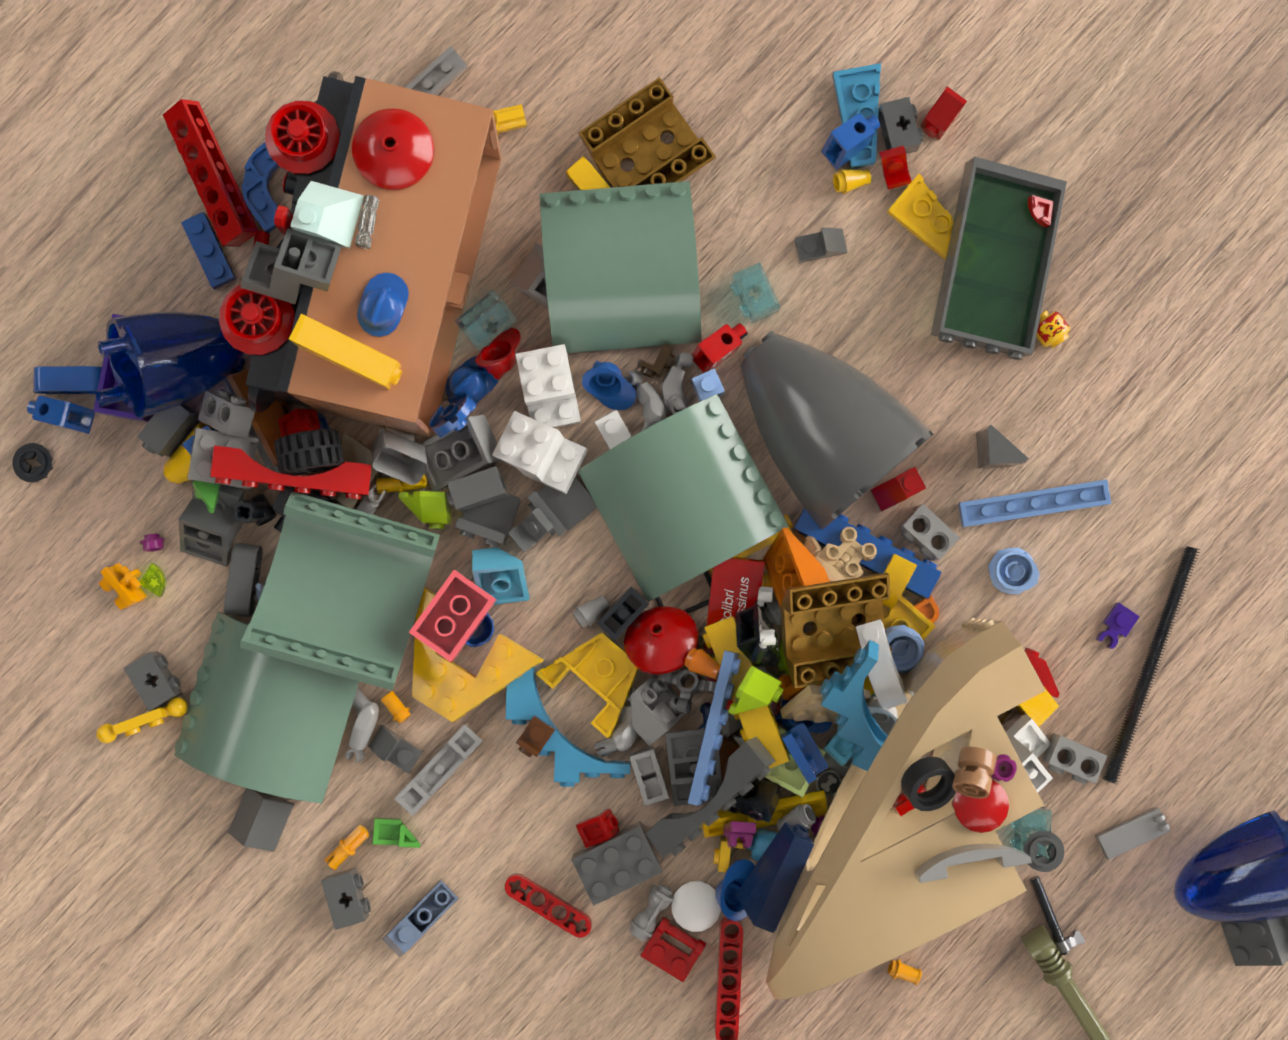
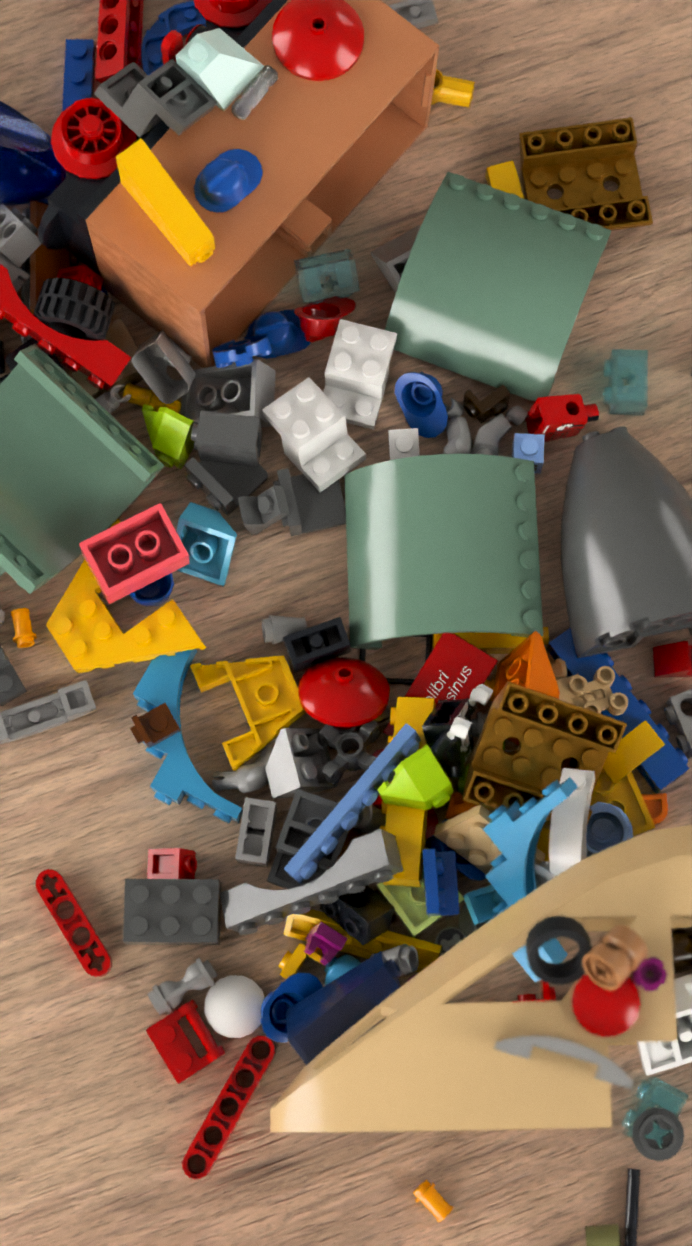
camera: 25 degrees right, 10 degrees down
orange cone [685,648,721,680] -> none

